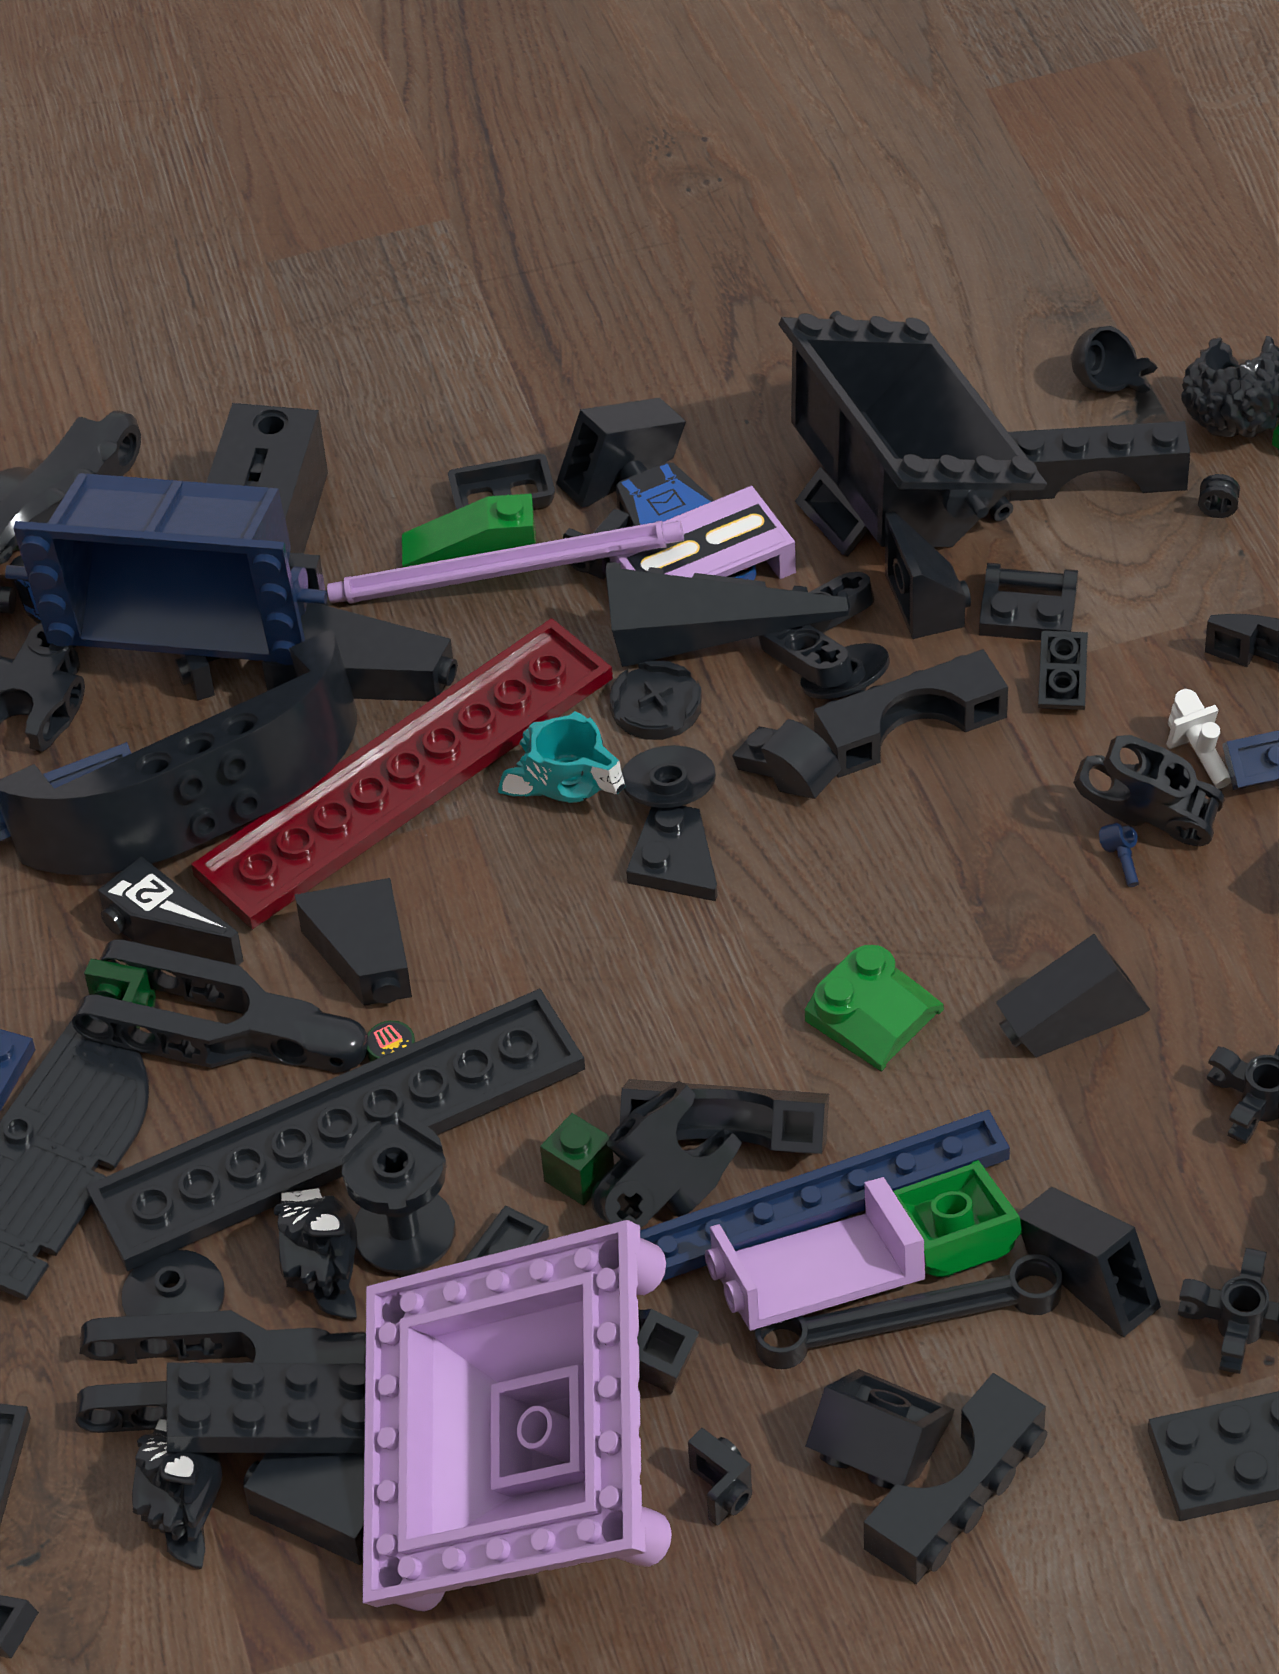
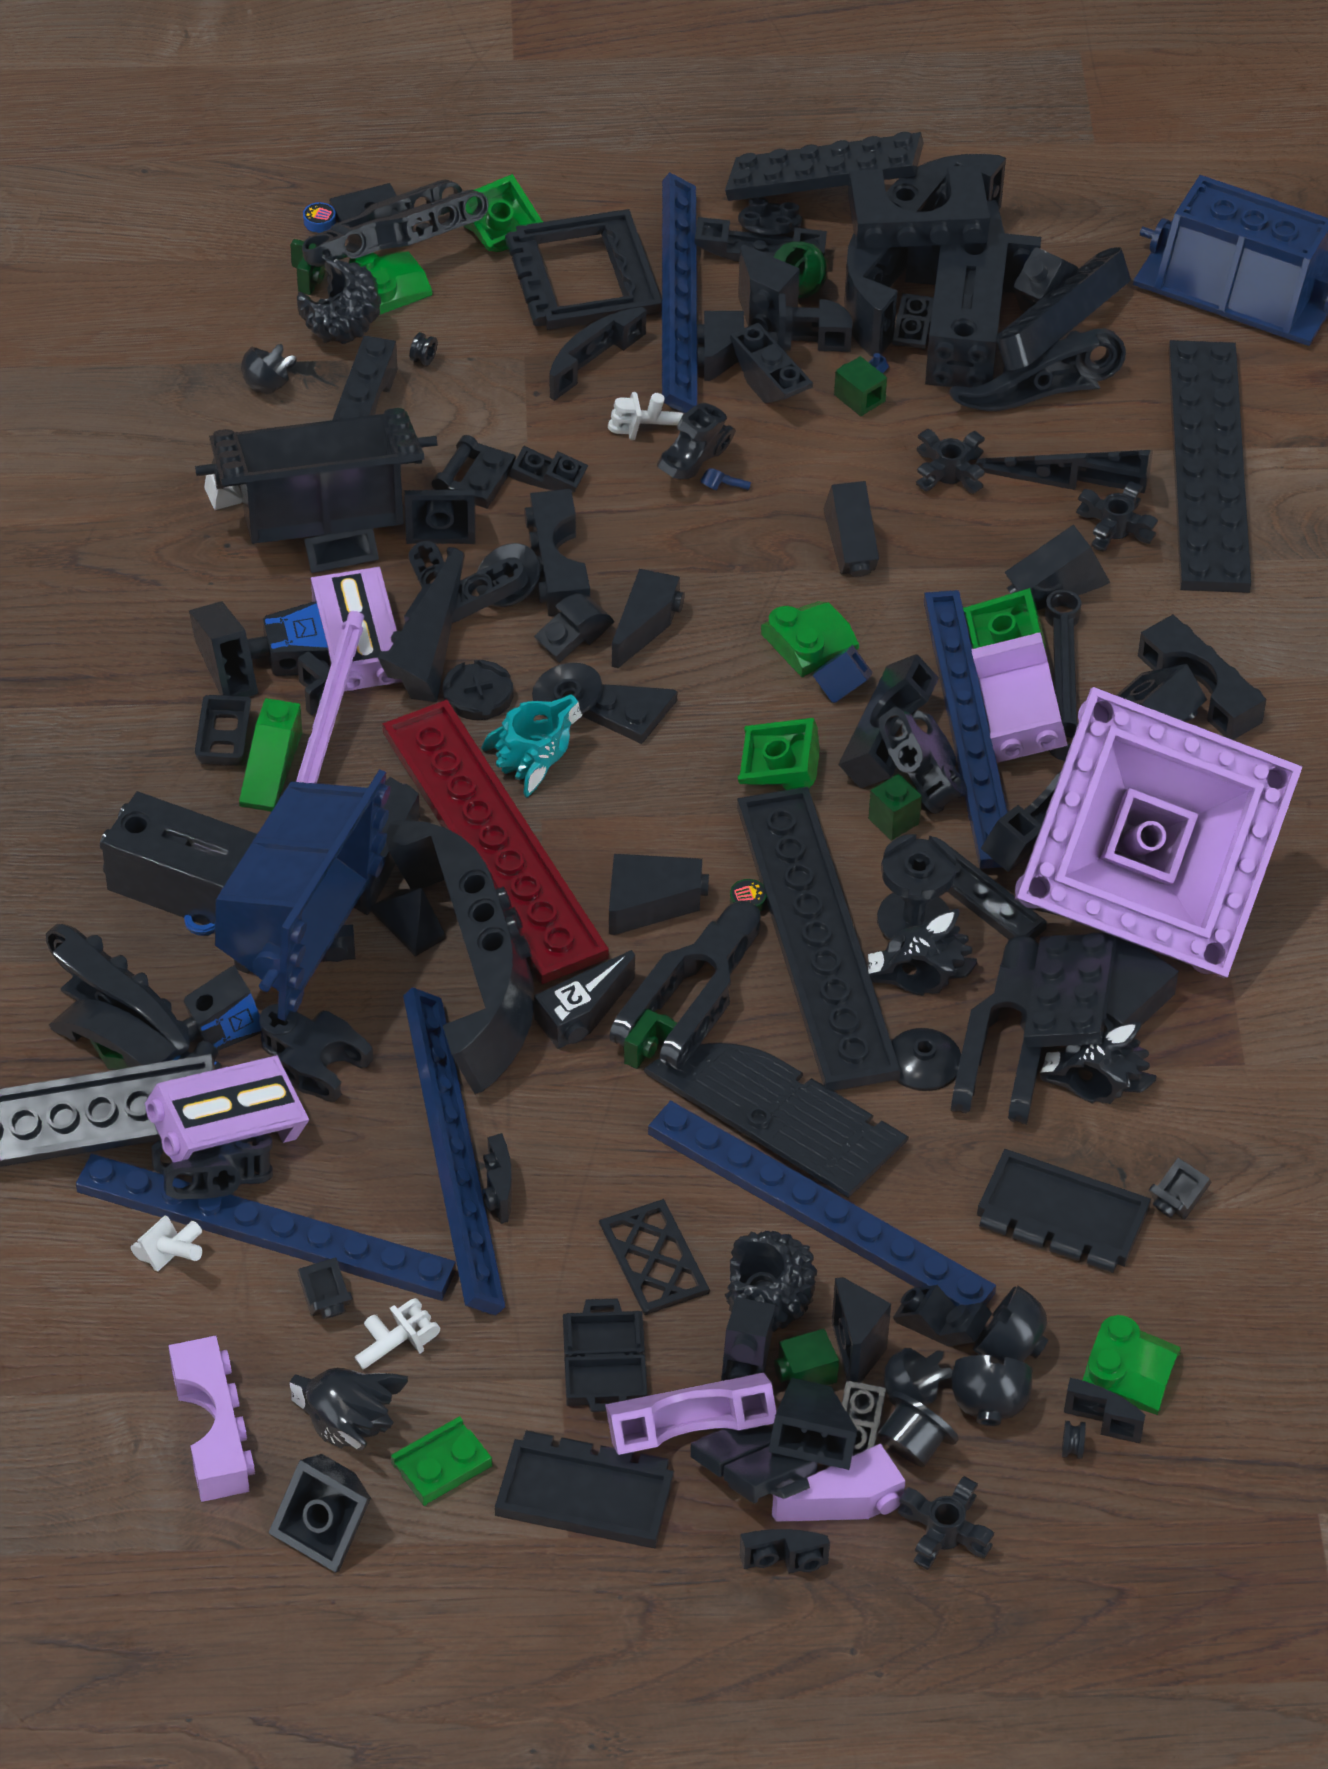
camera: 80 degrees left, 0 degrees up
none -> black slope [612,568,685,668]
none -> green slope [738,718,820,790]
none -> dark blue panel [812,644,873,703]

